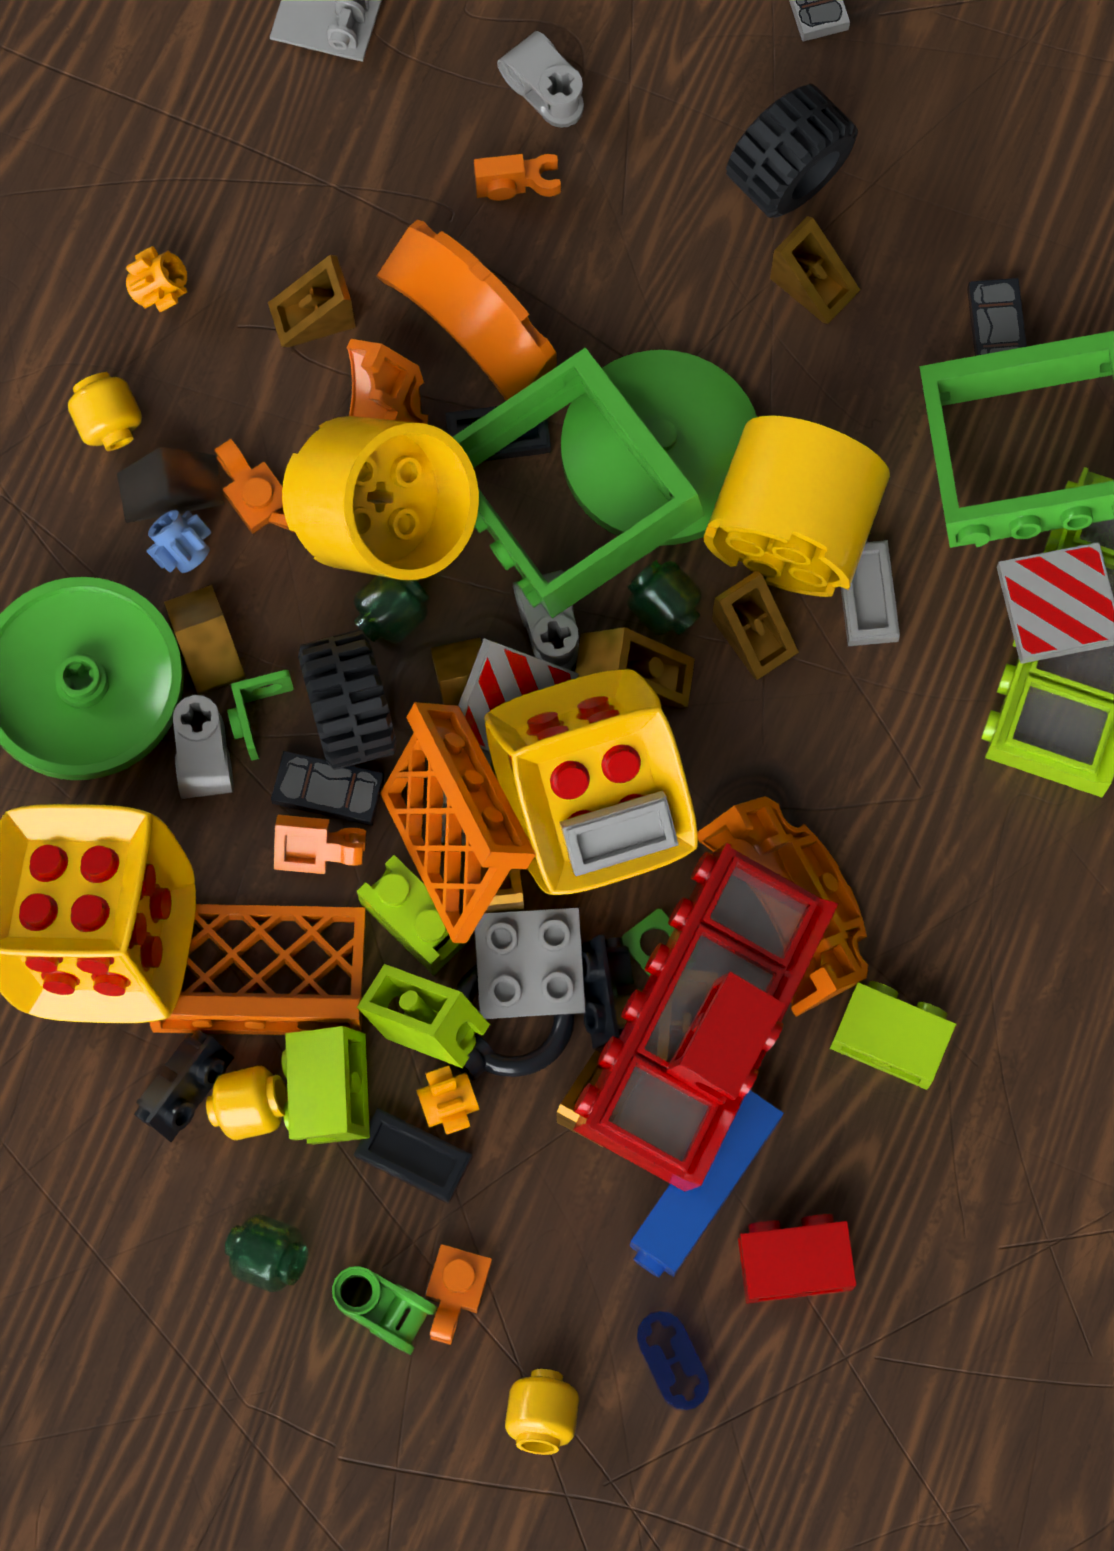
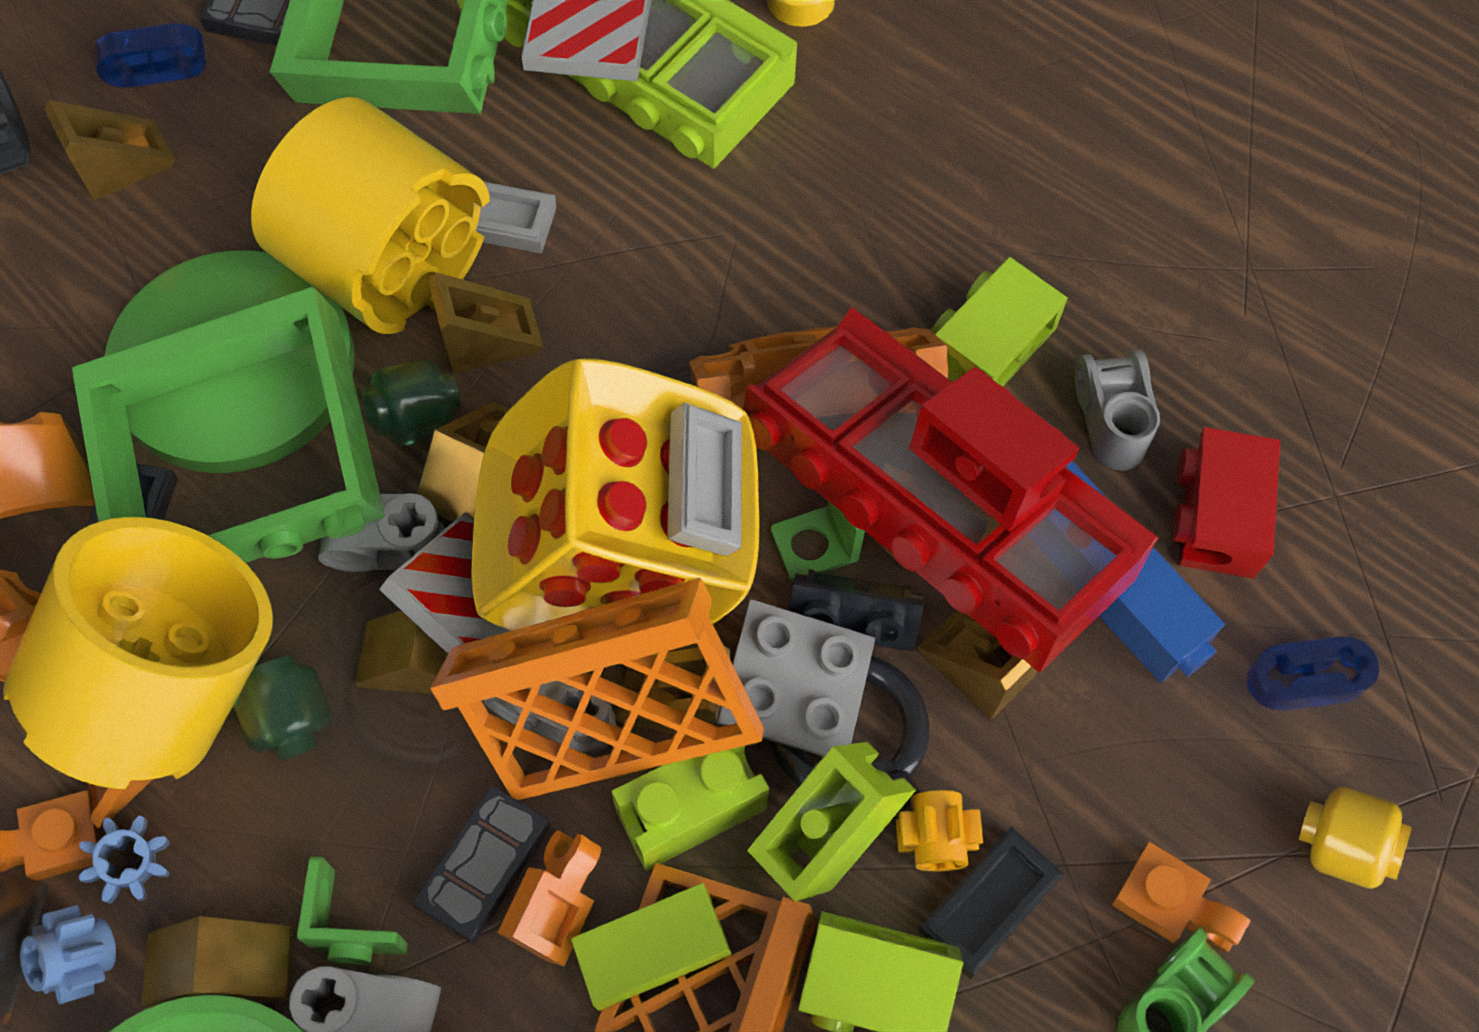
camera: 75 degrees left, 10 degrees down
black tyre [298,629,397,770] -> none
none -> medium blue gear [78,815,170,904]
none -> clear blue beam [95,23,206,88]
none -> lime tile [571,883,732,1011]
none -> light grey piece [1074,350,1160,471]

